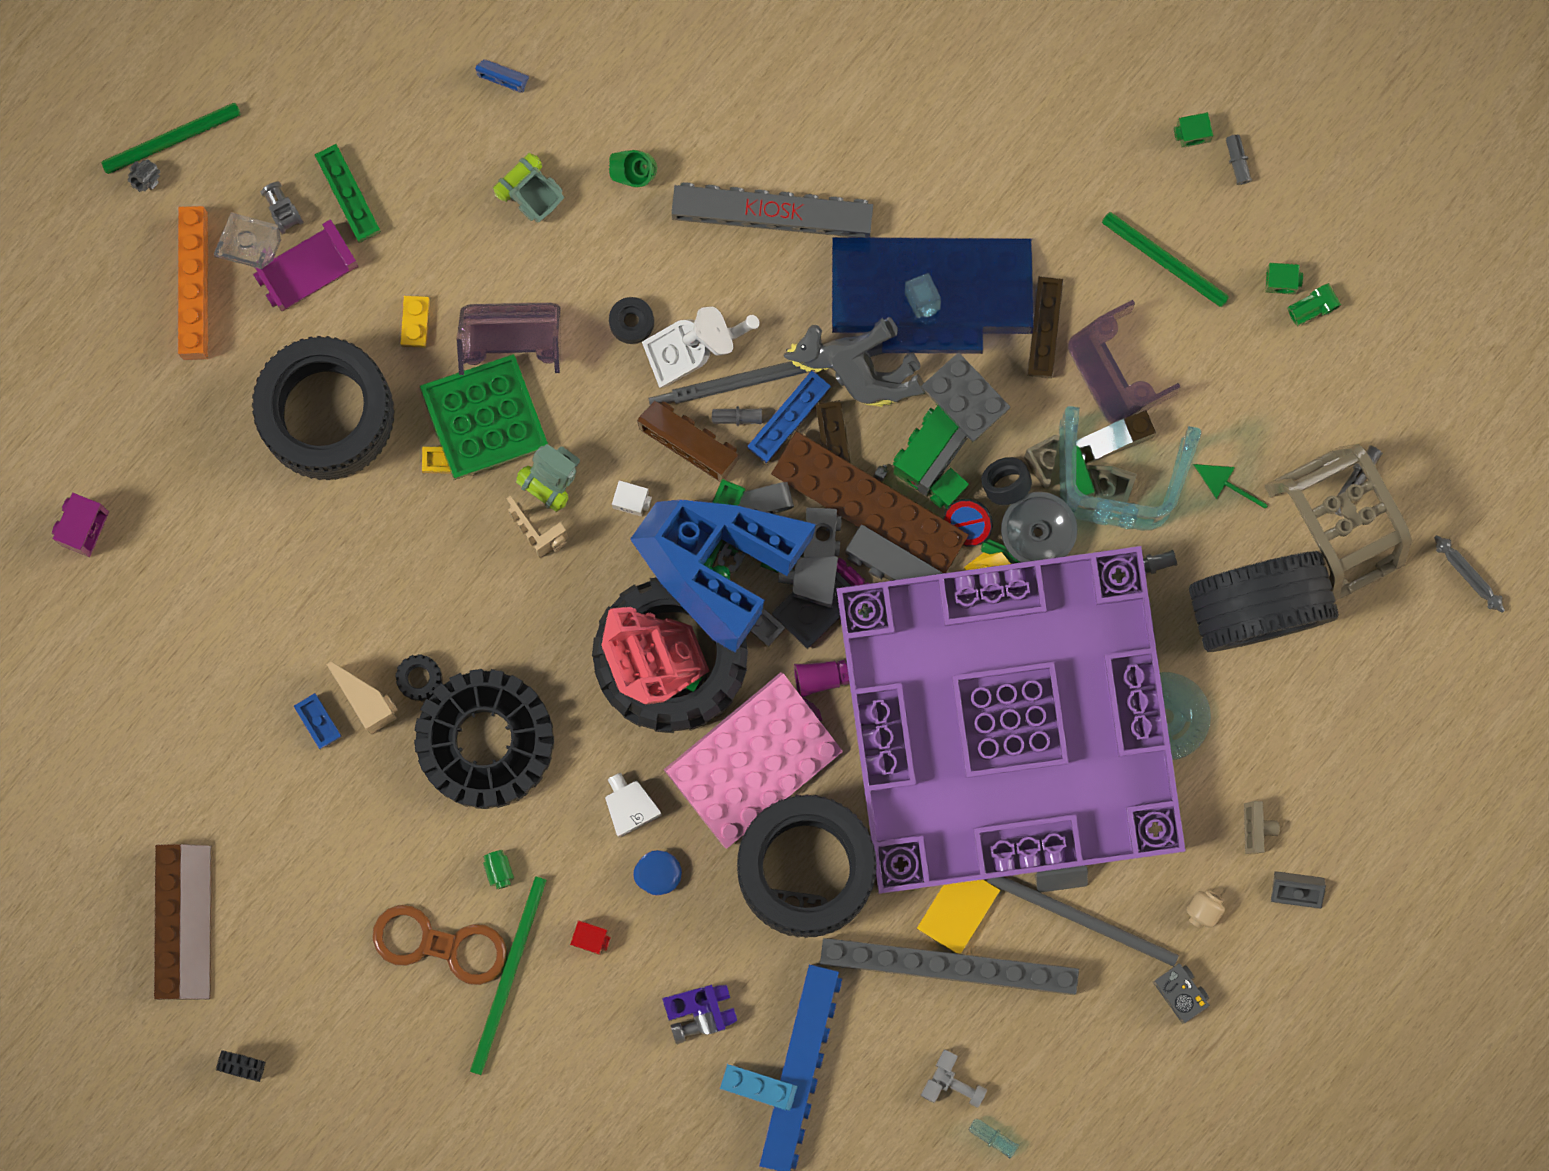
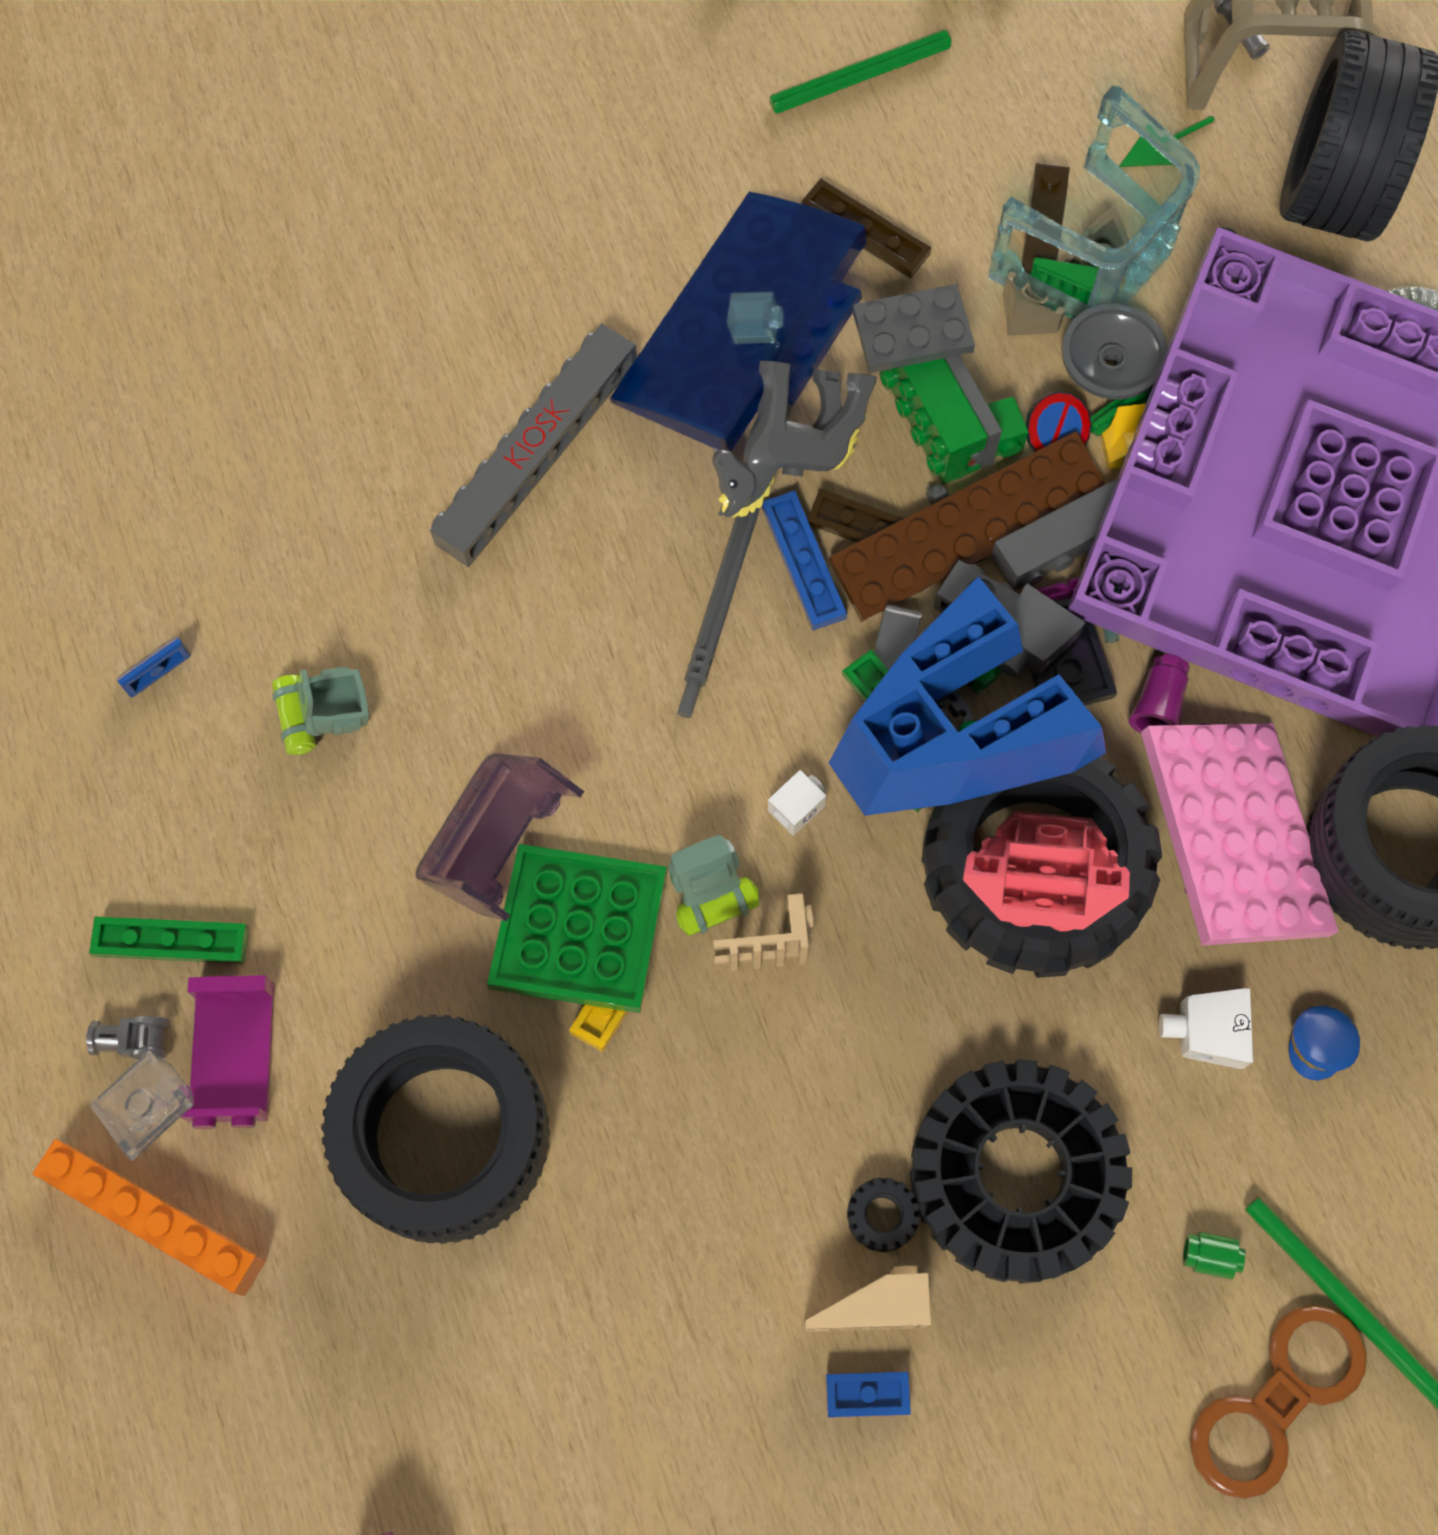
camera: 60 degrees left, 10 degrees down
yellow plate [401,296,430,348] -> none
red brick [570,920,611,955] -> none
green cap [609,150,657,188] -> none
black tyre [609,297,654,344] -> none
reddish brown slope [637,400,739,482] -> none
white plate [642,307,760,388] -> none
flat silver axle [712,406,762,426] -> none
black tyre [981,457,1032,505] -> none
windscreen [1068,300,1181,424] -> none

